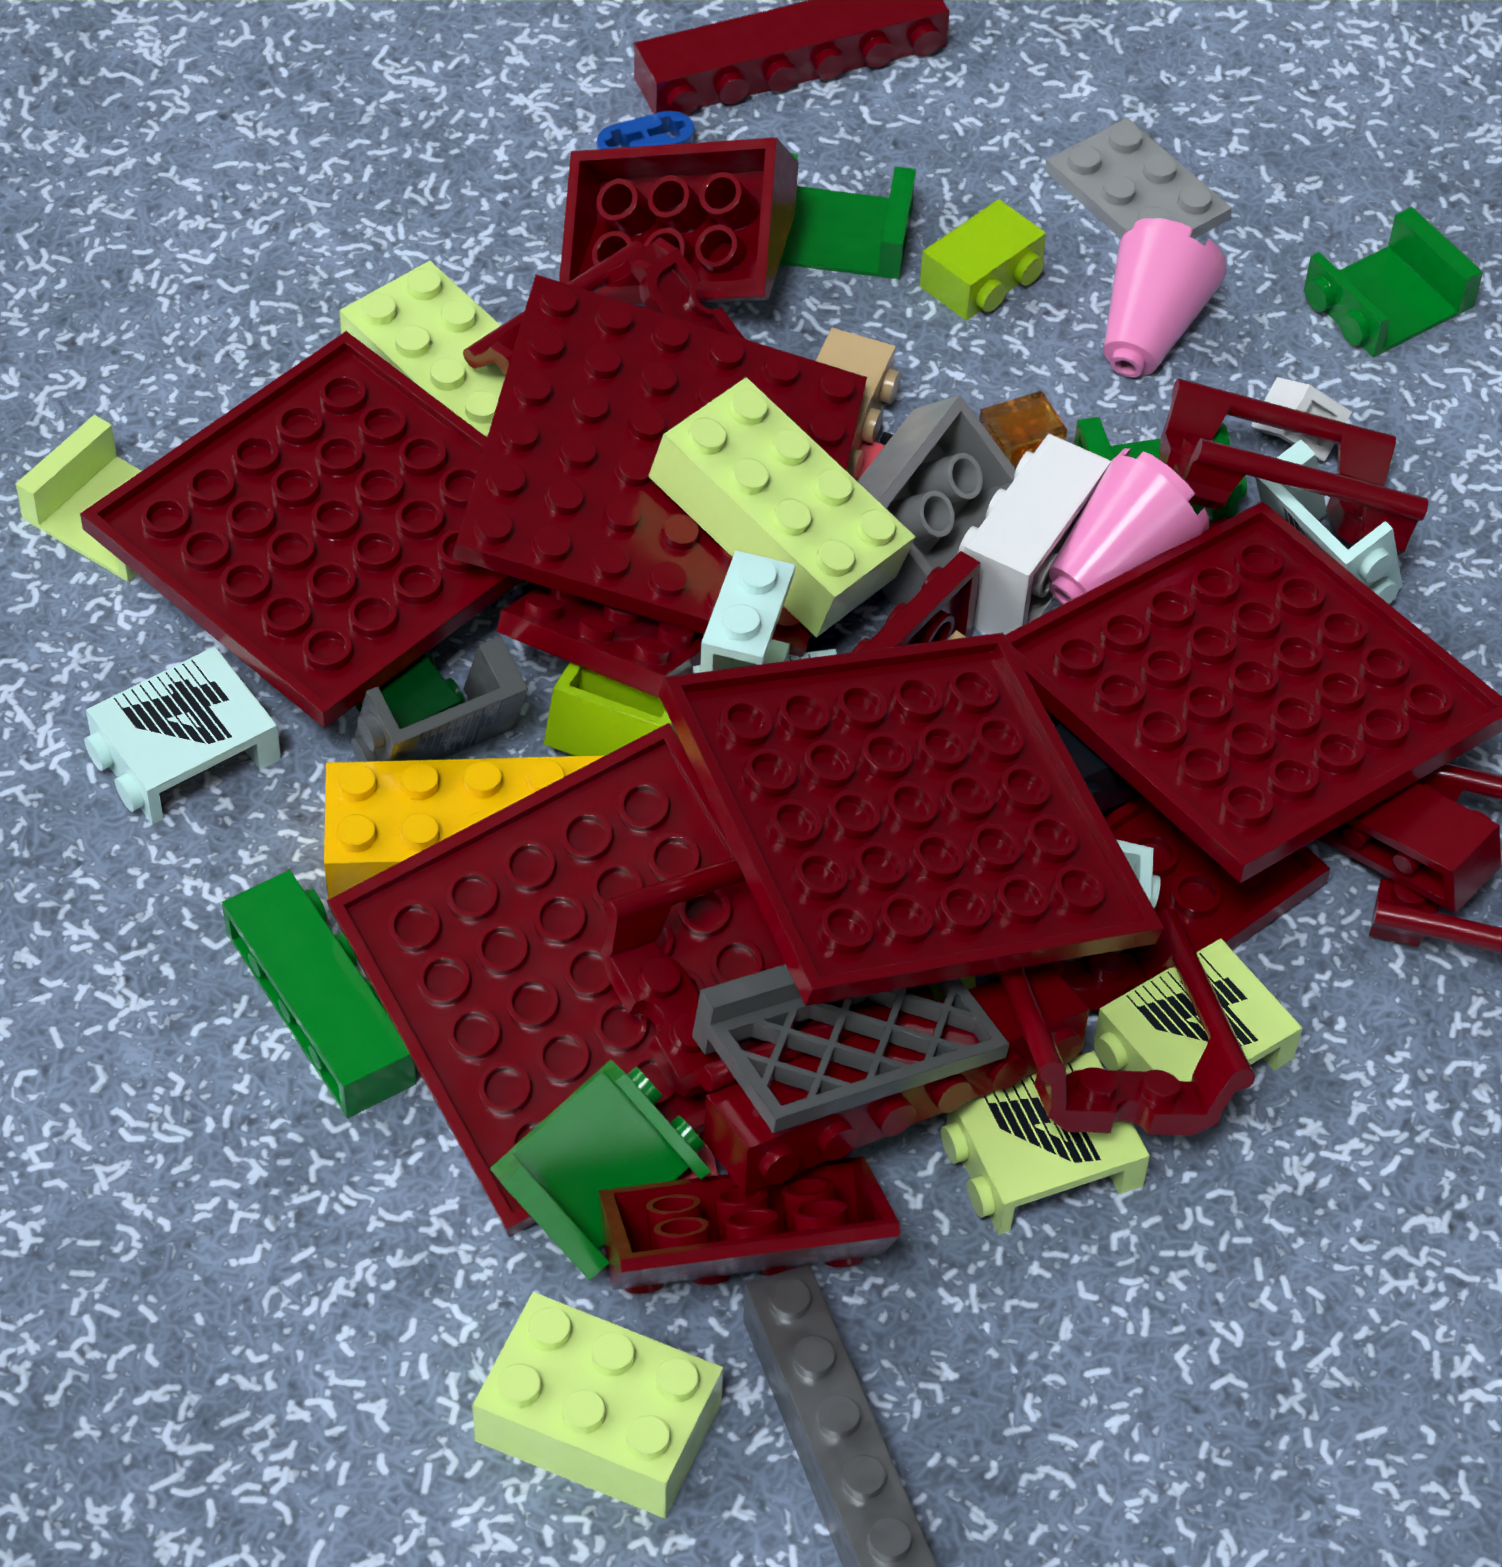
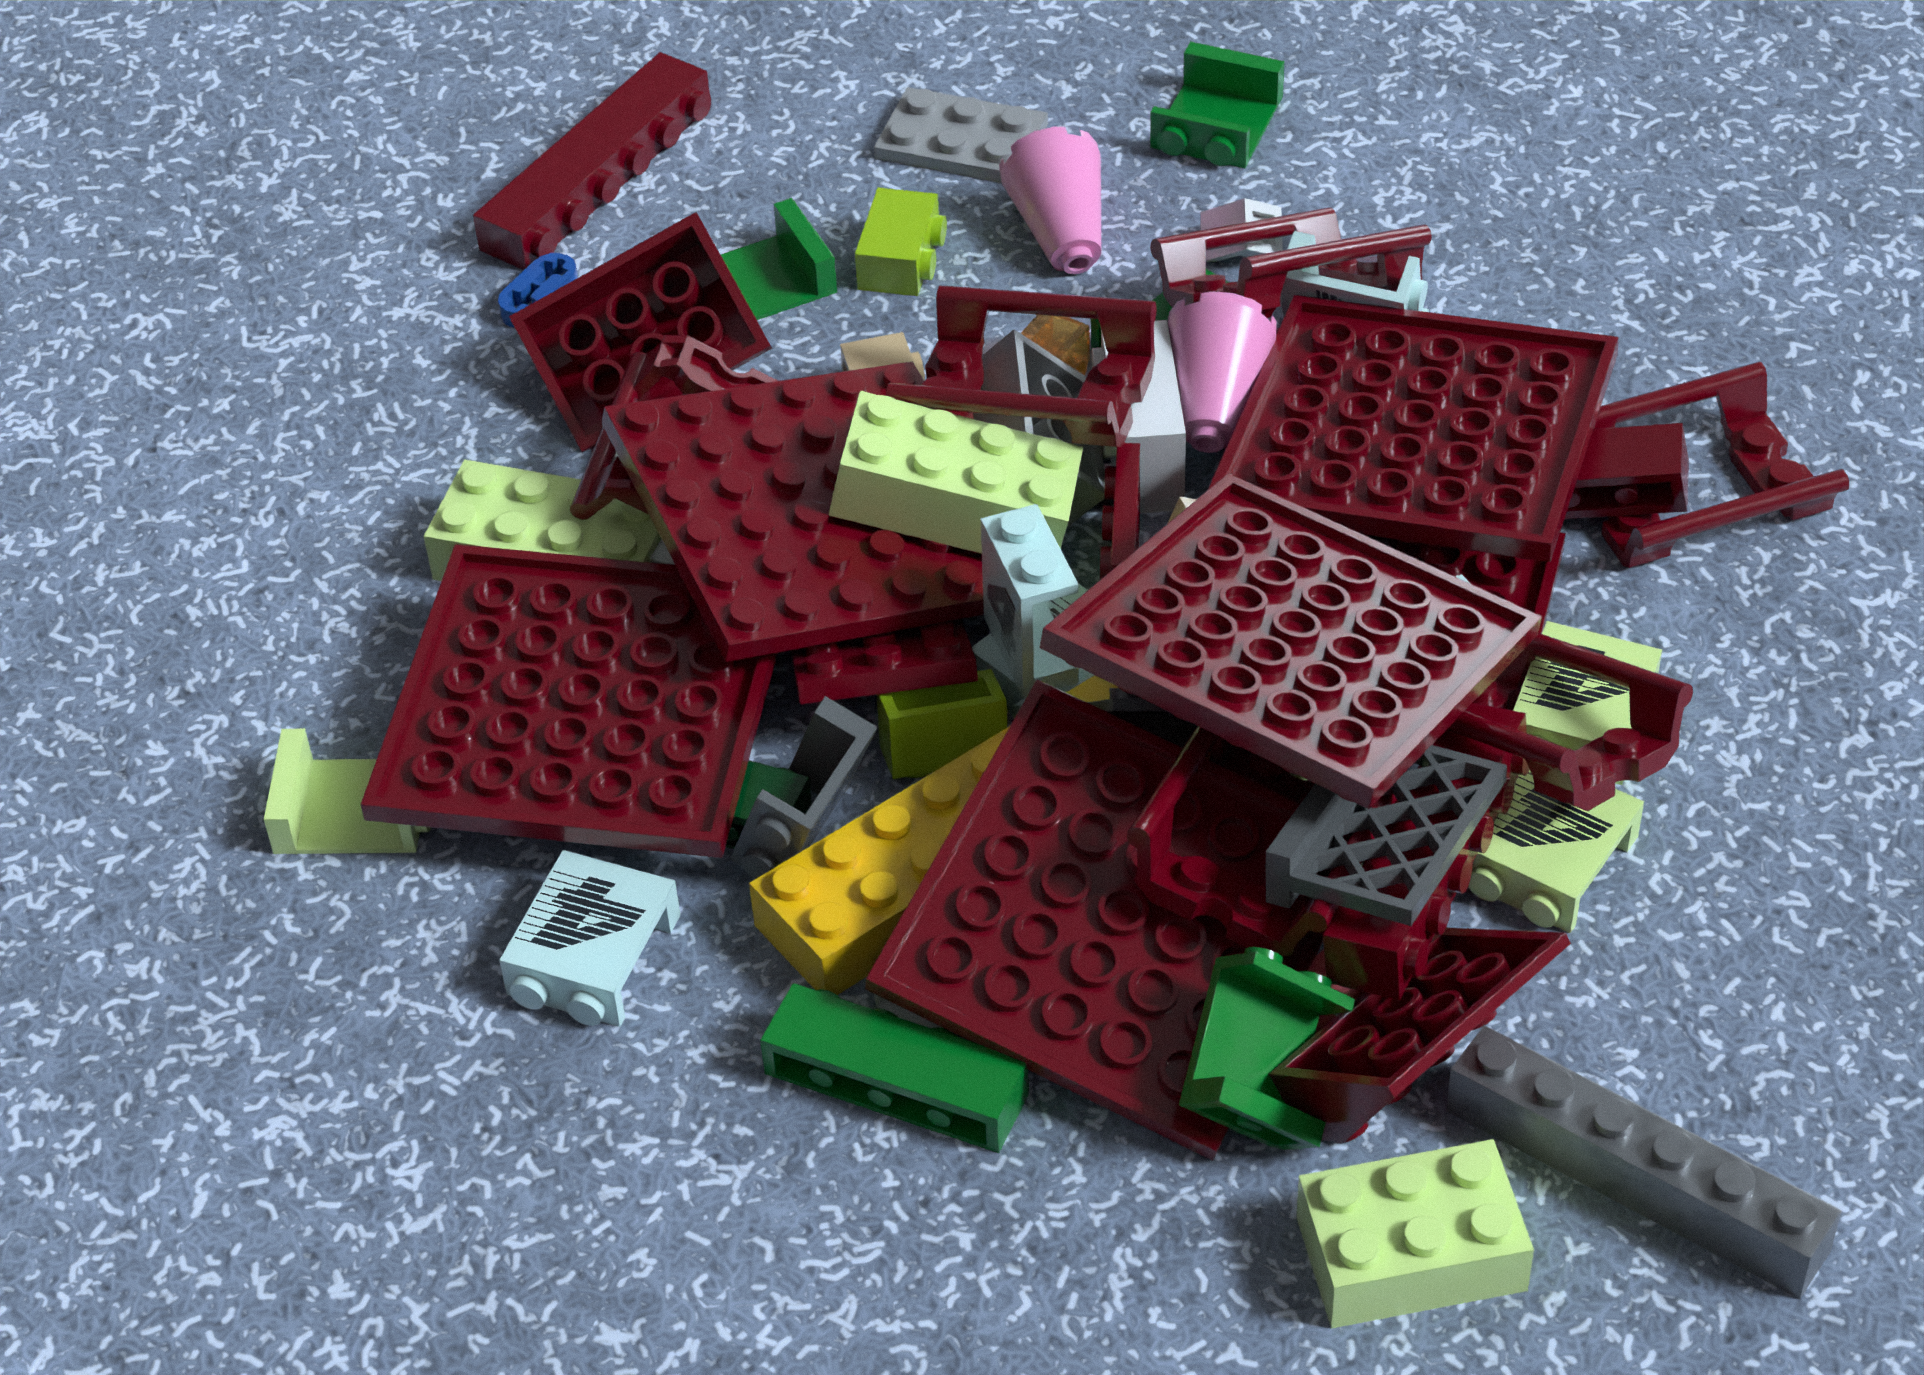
camera: 30 degrees left, 5 degrees down
none -> dark red piece [886,285,1157,447]

